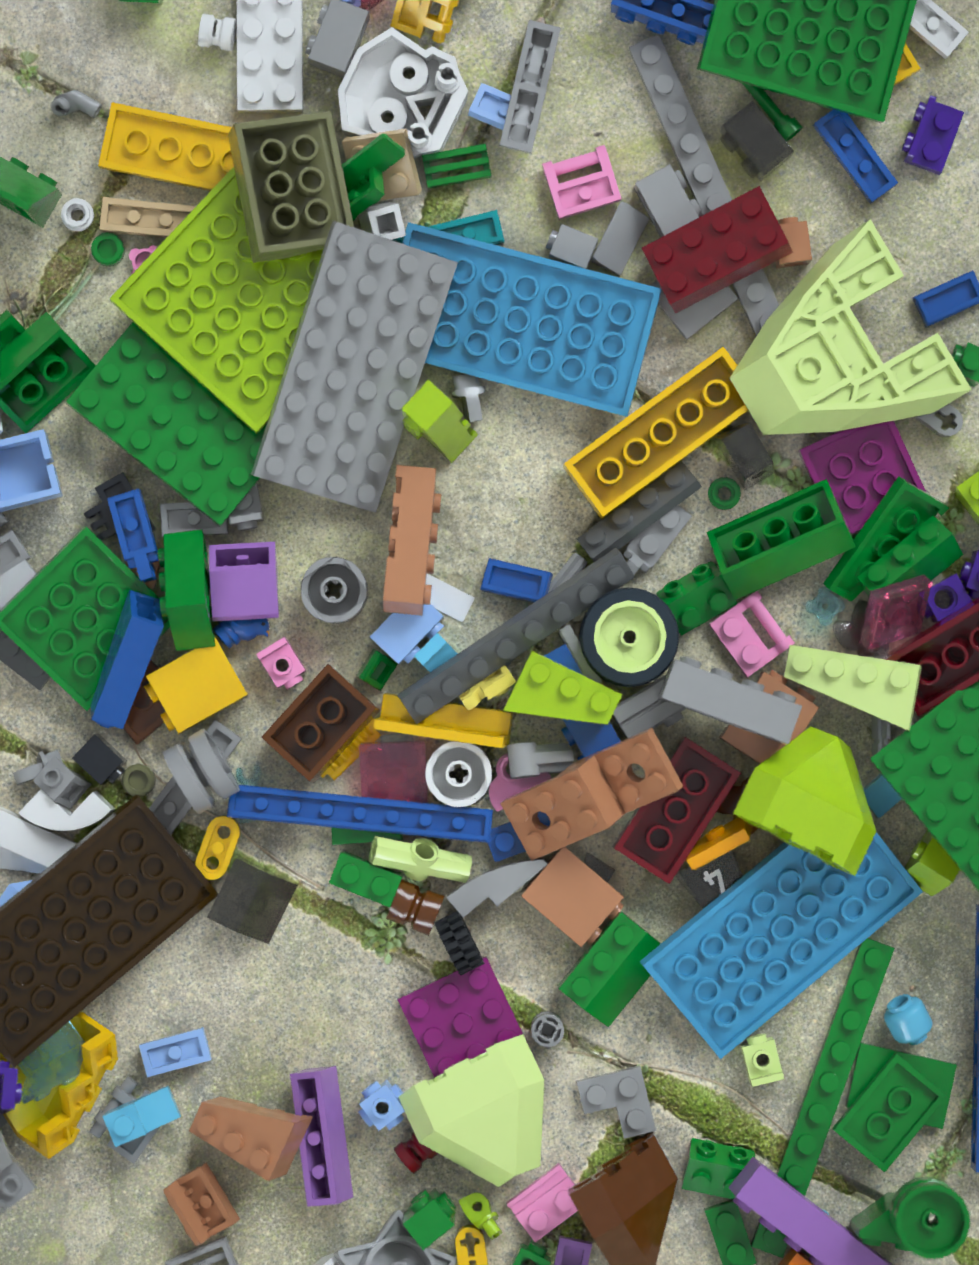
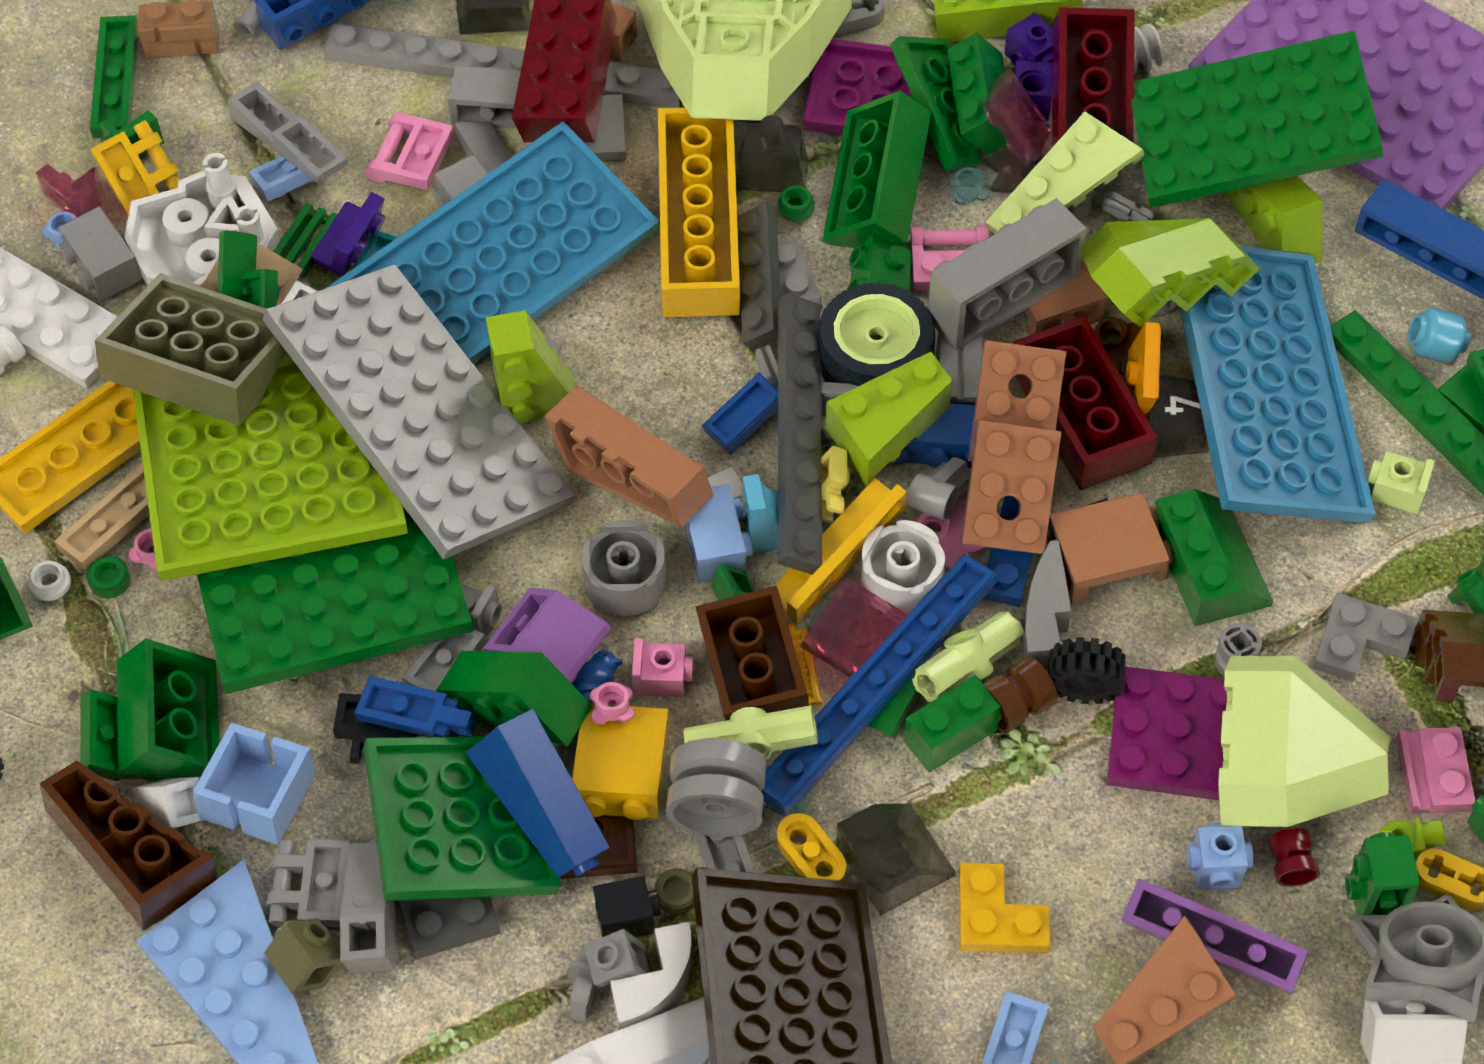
camera: 55 degrees left, 30 degrees down
none -> dark purple bracket [311,192,386,277]
none -> bright pink plate [590,682,634,724]
none -> yellowish green piece [683,705,818,760]
none -> yellow plate [959,862,1050,953]

